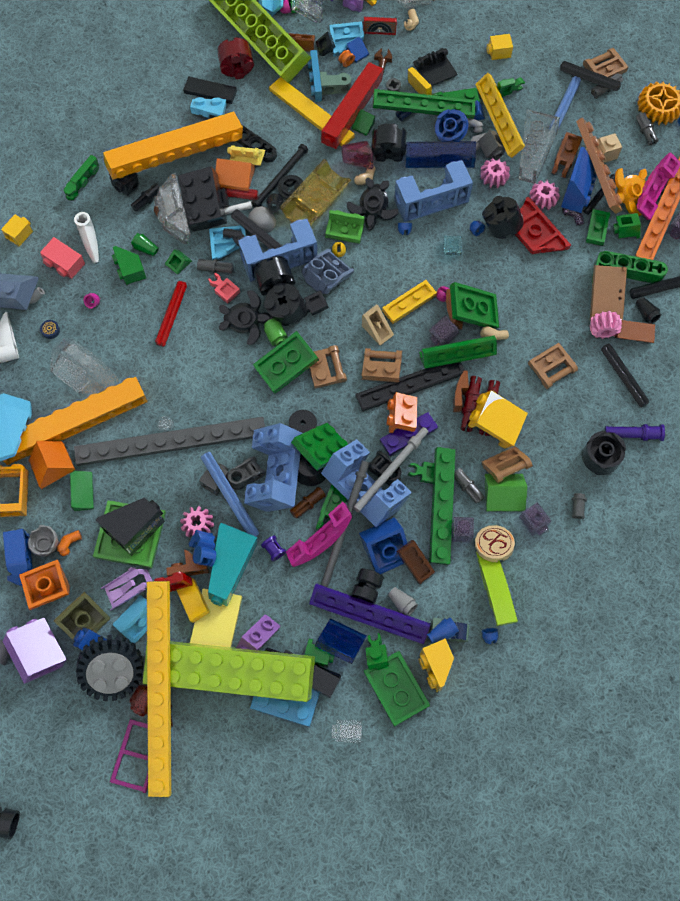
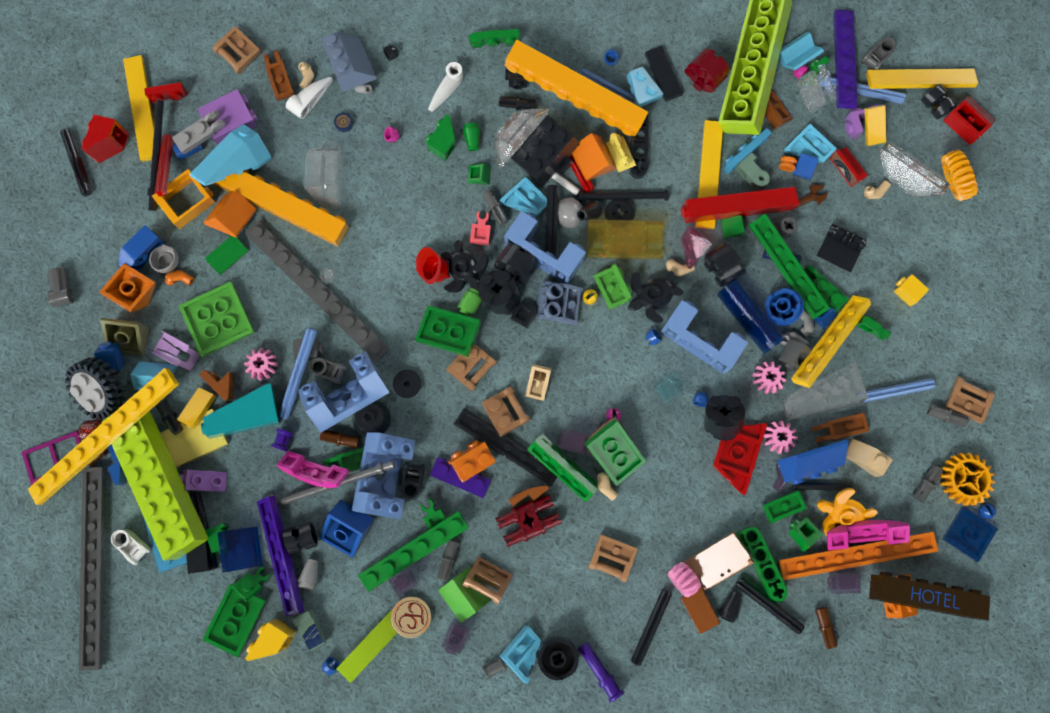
camera: 55 degrees right, 10 degrees up
yellow brick [1,214,33,247] -> none
brick [3,618,66,684] -> none
coral brick [40,237,85,279] -> none
black slope [96,498,165,556] -> none
red plate [154,572,193,592] -> none
red axle [155,281,187,347] -> none
blue leg [188,530,216,567] -> none
black arm [223,228,245,246] -> none
green plate [291,423,348,470] -> none
black tile [316,31,336,56] -> none
clear brick [332,720,362,744] -> none
light grey bar [353,427,428,512] -> none
yellow plate [382,280,437,324] -> none
reddish brown plate [396,540,435,584] -> none
yellow tile [408,67,432,95] -> none
blue cone [427,618,459,644] -> none
yellow panel [468,390,528,449] -> none
black axle [560,61,621,91] -> none
nougat plate [576,118,622,214] -> none
none -> dark grey plate [79,467,105,671]
none -> blue slope [107,444,127,486]
none -> white piece [111,529,151,566]
none -> black axle [155,399,183,435]
none -> black hinge [383,45,398,61]
none -> red piece [416,247,450,285]
none -> medium azure wing [500,625,541,684]
none -> blue hinge [604,50,619,66]

